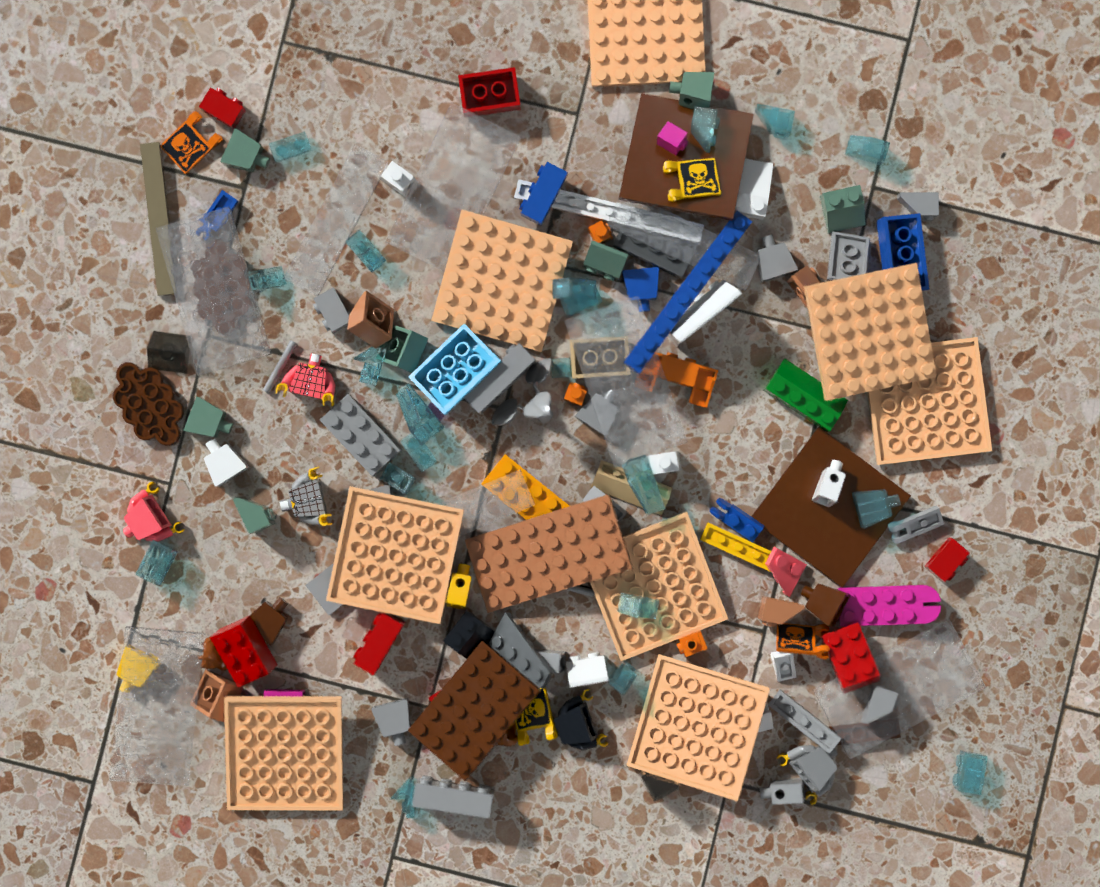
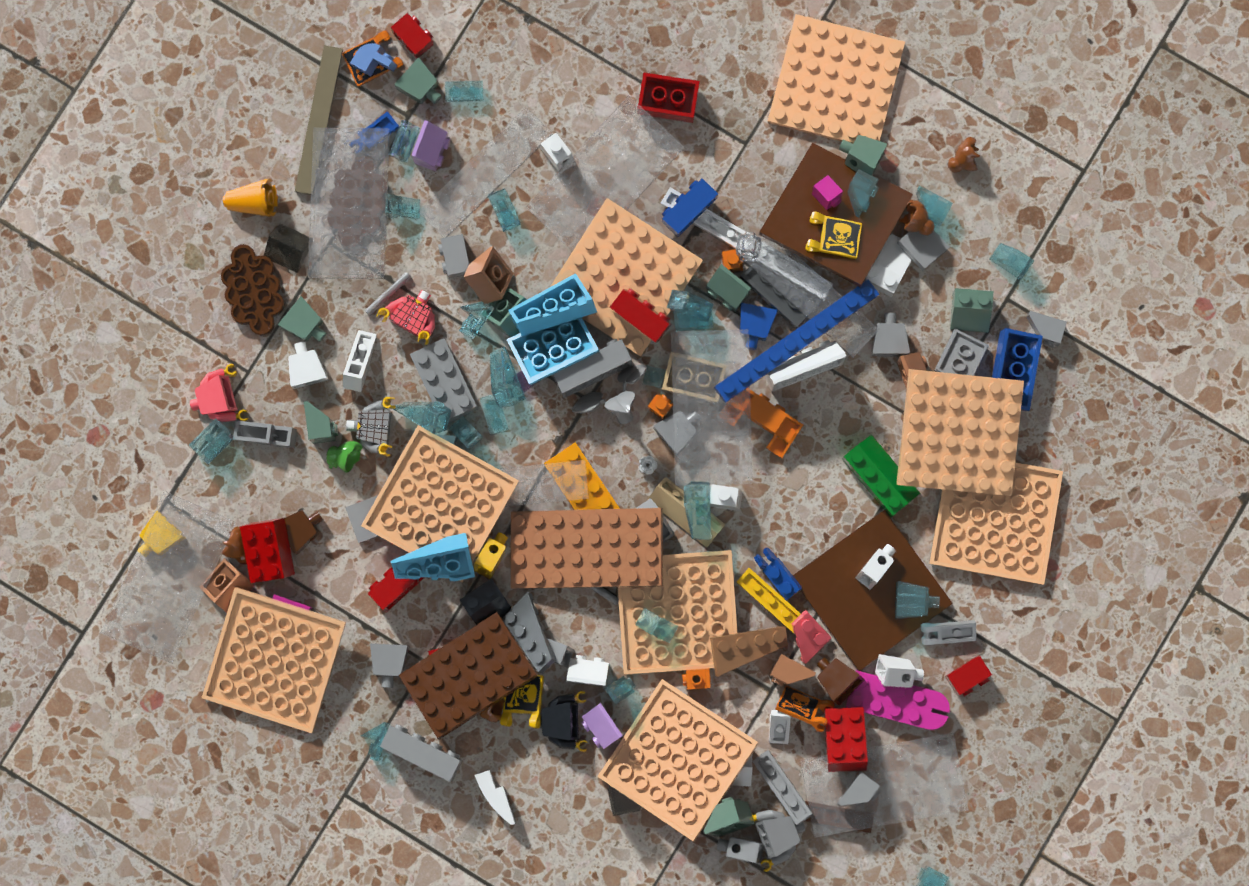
camera: 20 degrees right, 5 degrees down
none -> light orange cone [223,179,278,217]
none -> light grey slope [233,421,297,448]
none -> bright green hair [326,441,363,472]
none -> white slope [343,330,377,392]
none -> medium blue brick [350,43,397,77]
none -> clear light blue plate [389,120,420,163]
none -> medium azure wedge [391,533,475,581]
none -> clear light blue slope [393,401,451,434]
none -> lavender slope [411,120,451,171]
none -> white slope [475,770,516,825]
none -> medium azure wedge [508,273,597,336]
none -> lavender slope [581,703,623,749]
none -> red brick [610,288,672,343]
none -> white plate [639,456,657,475]
none -> sand green slope [704,797,755,837]
none -> medium nougat wing [710,626,788,677]
none -> clear head [736,232,762,262]
none -> white torso [875,654,924,688]
none -> light grey tile [897,231,950,271]
none -> dark orange piece [899,199,935,236]
none -> dark orange piece [948,137,980,173]

